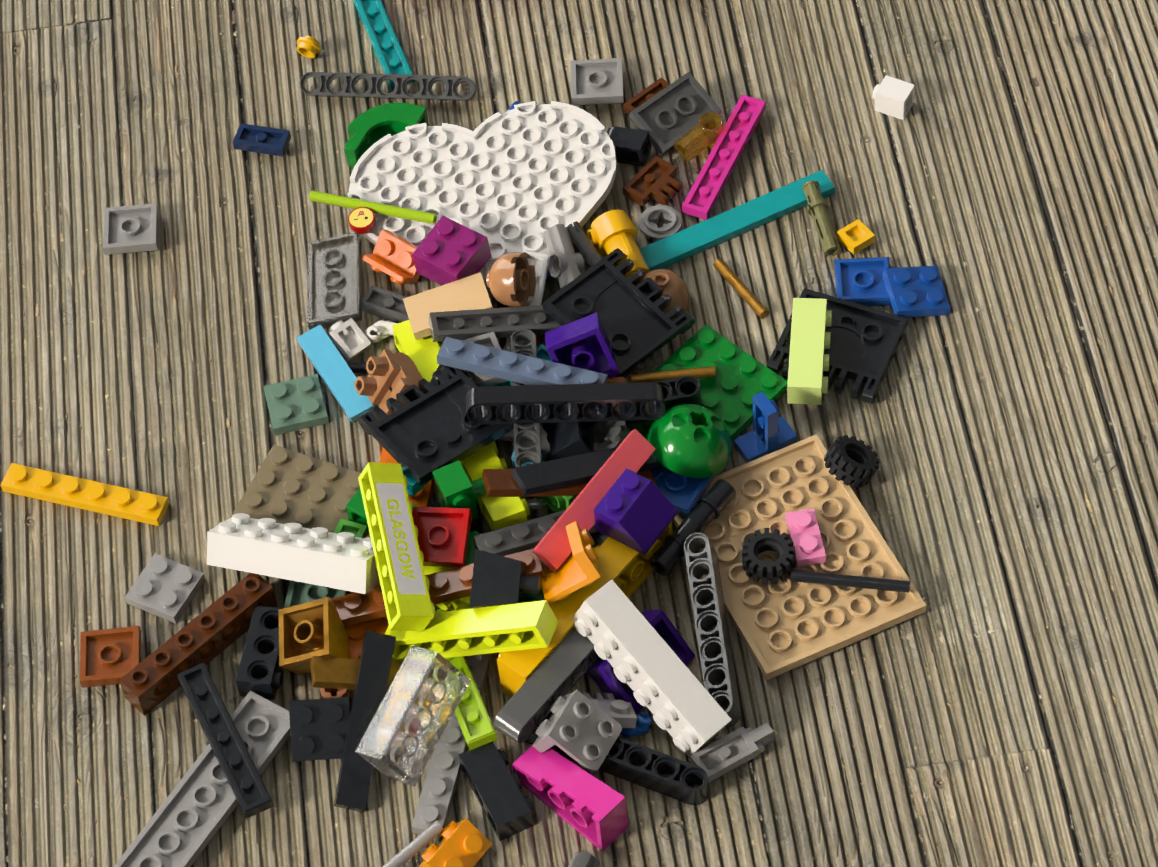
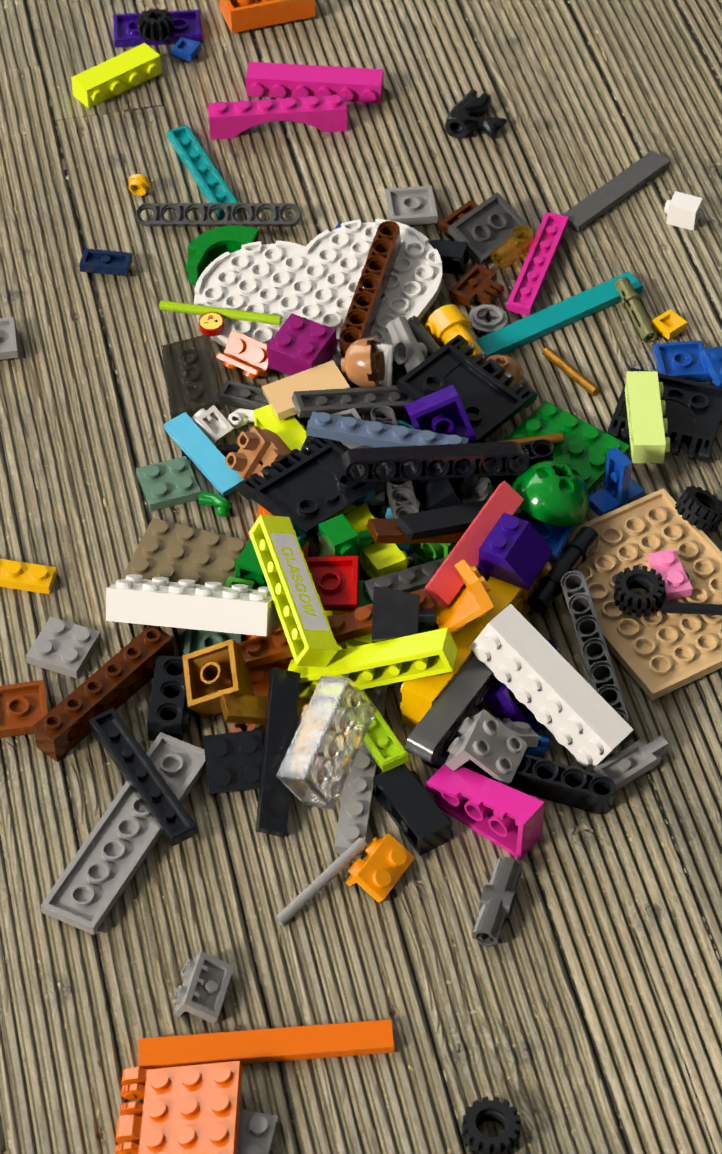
camera: 10 degrees left, 5 degrees down
none -> green arm [199,492,232,517]
none -> reddish brown beam [339,221,400,358]
none -> dark grey tile [562,150,670,233]

